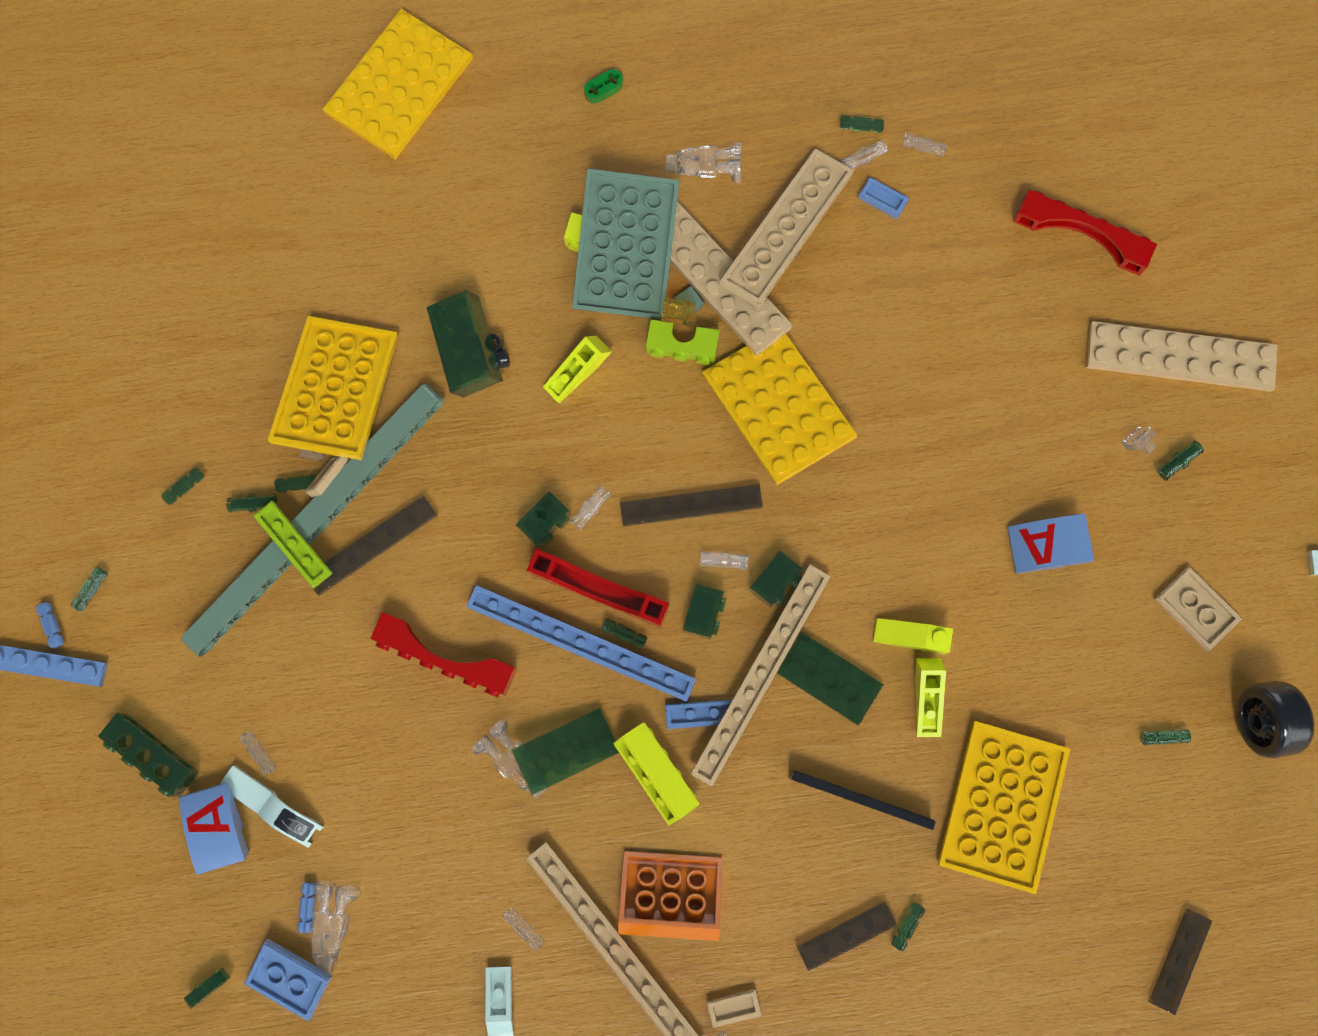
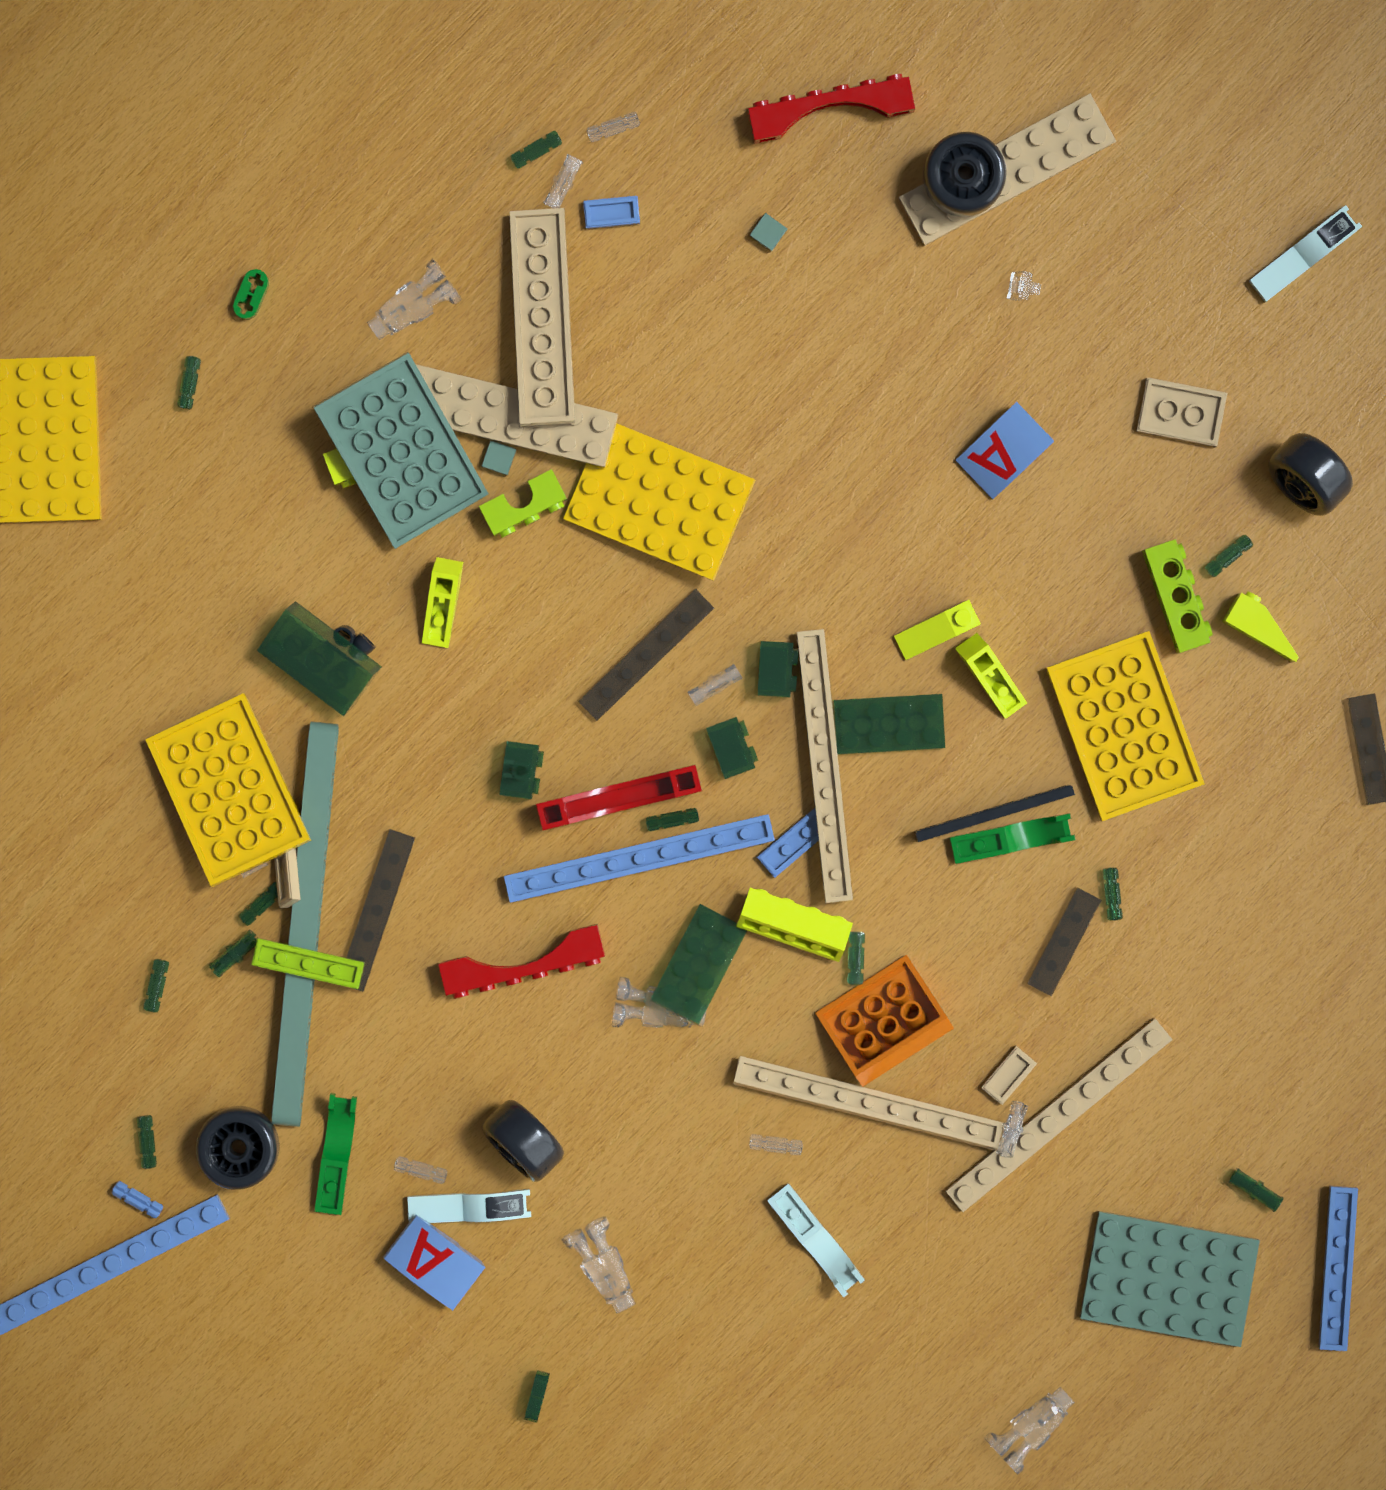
camera: 40 degrees left, 10 degrees up
clear green brick [98,713,199,797] -> none
medium blue tile [244,939,332,1021] -> none
medium blue axle [297,882,317,933] -> none
clear pin [569,486,611,531] -> none
clear yellow brick [661,298,696,326] -> none
clear green pin [1157,440,1204,481] -> none
none -> clear green axle [177,356,201,410]
none -> black wheel [196,1106,280,1190]
none -> green piece [314,1093,357,1215]
none -> black wheel [482,1100,564,1182]
none -> sand green tile [750,213,788,252]
none -> clear green axle [847,931,865,985]
none -> black wheel [923,132,1007,217]
none -> green piece [950,813,1076,864]
none -> lime brick [1142,539,1213,653]
none -> neon yellow slope [1222,591,1299,662]

